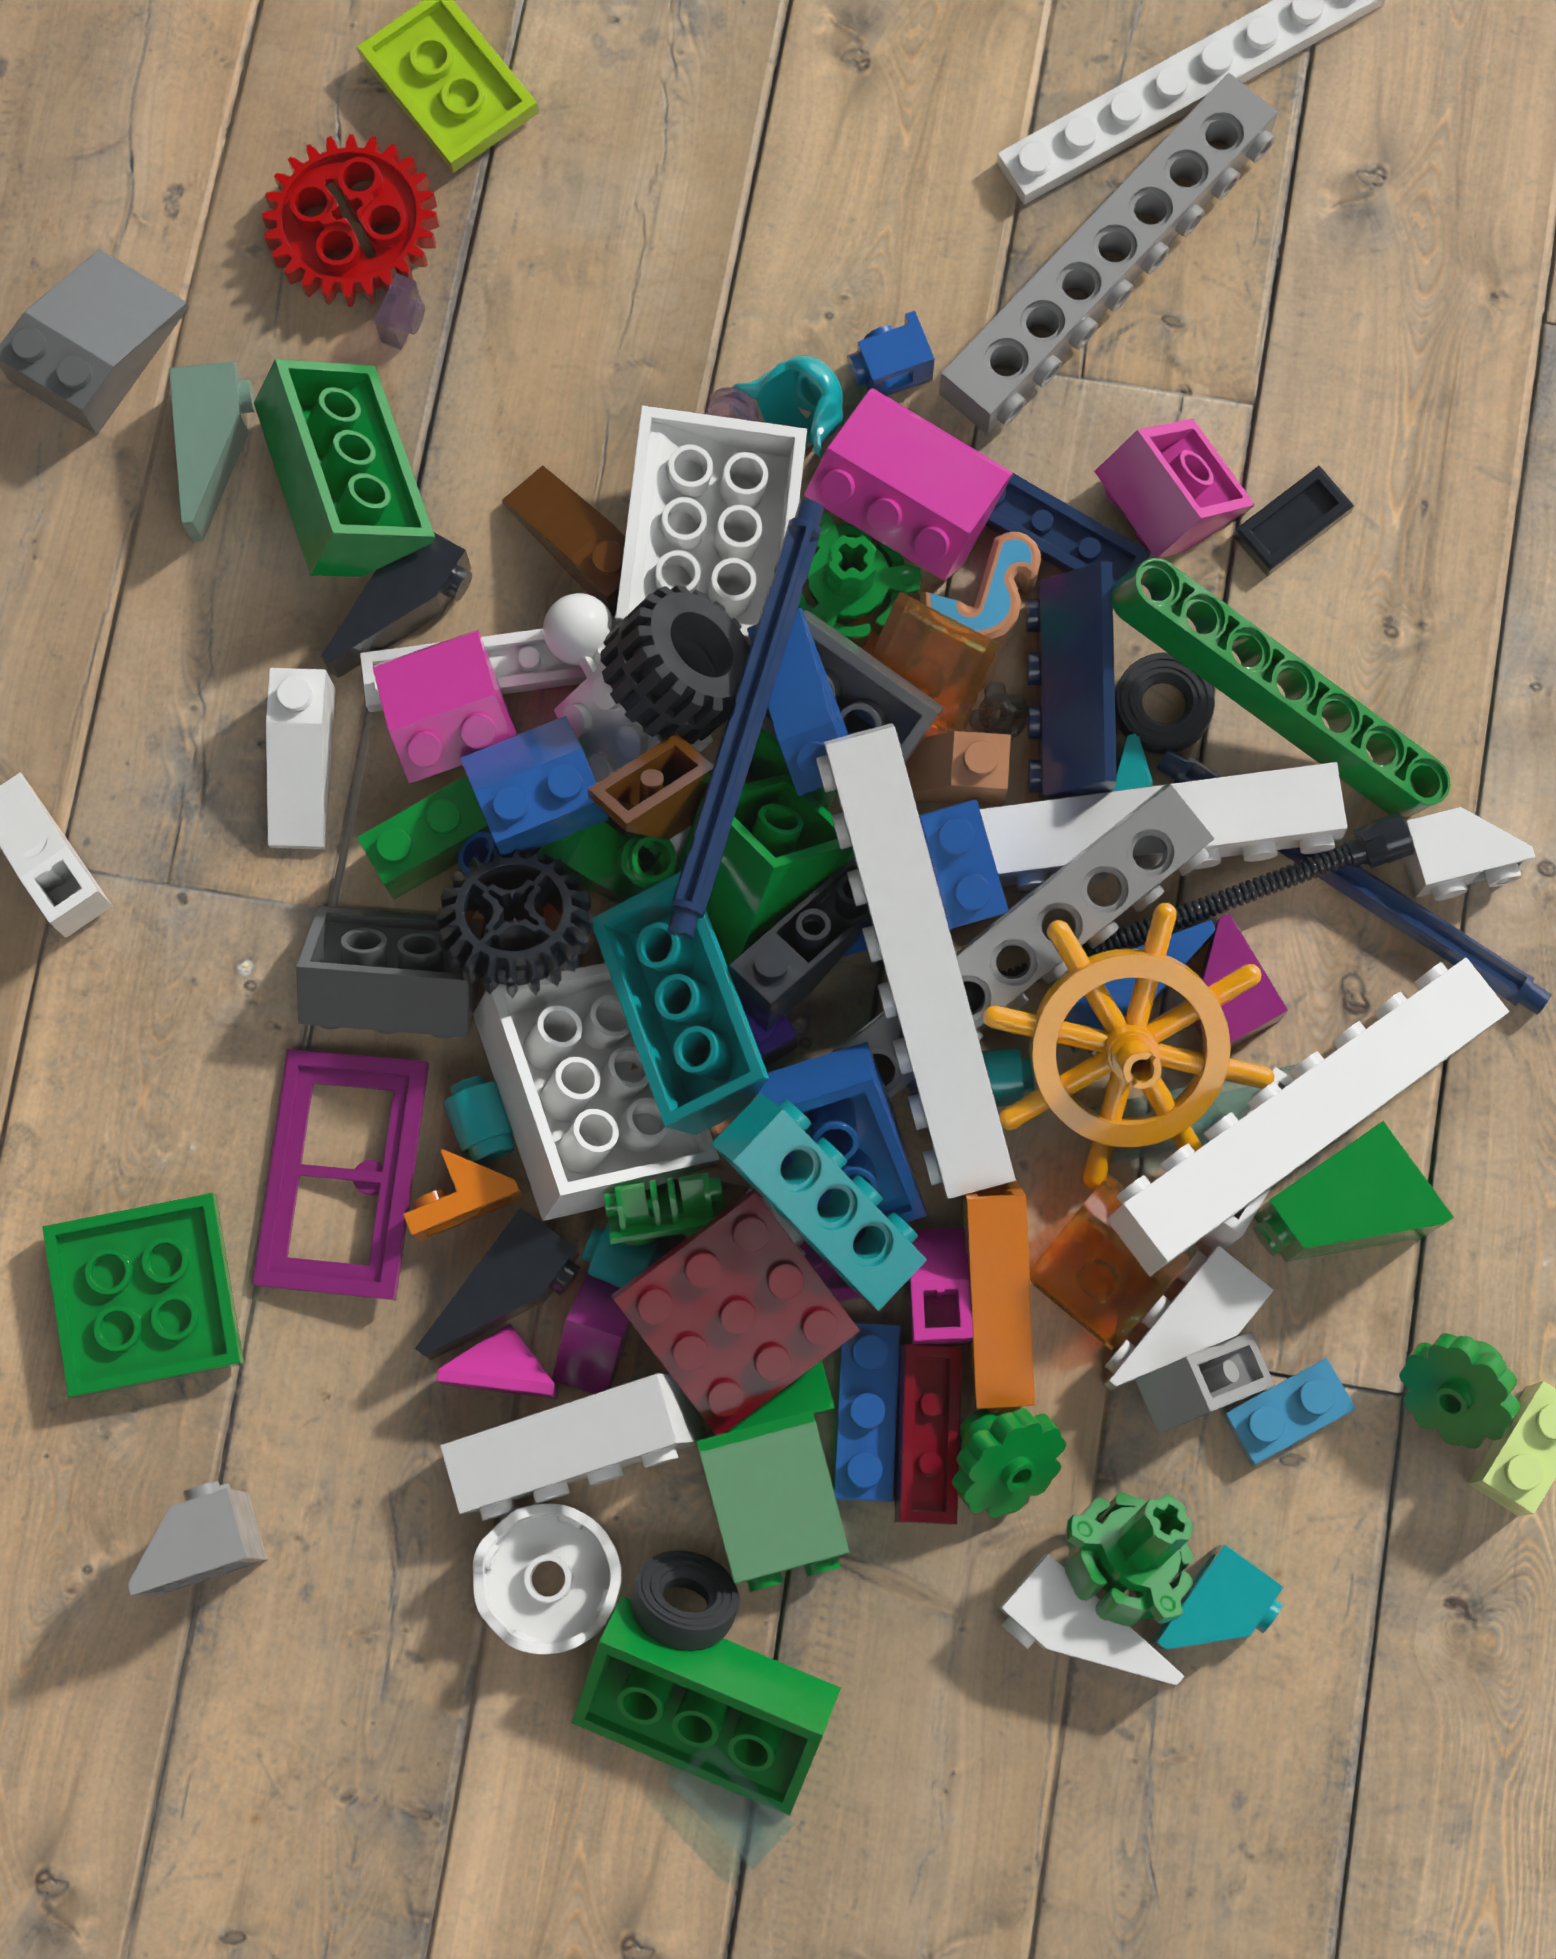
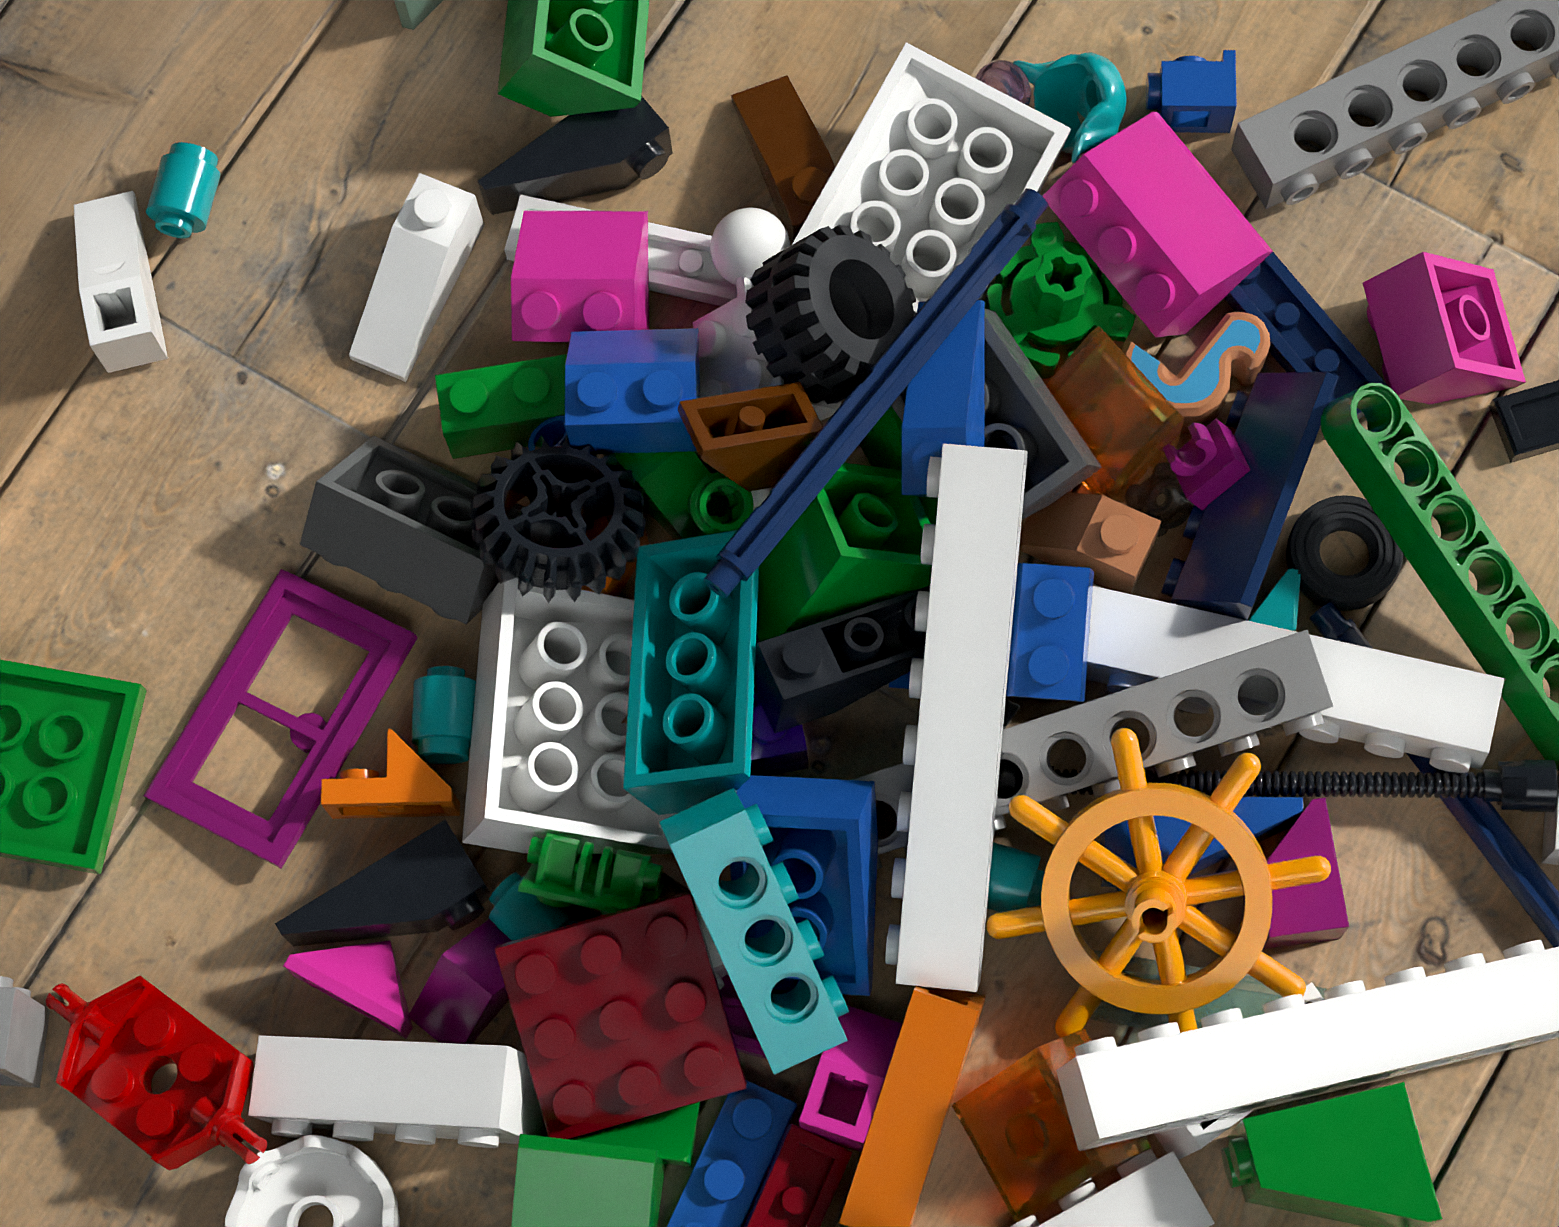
camera: 25 degrees right, 5 degrees down
none -> red plate [46,976,267,1171]
none -> teal brick [146,142,221,239]
none -> magenta tile [1163,418,1250,510]

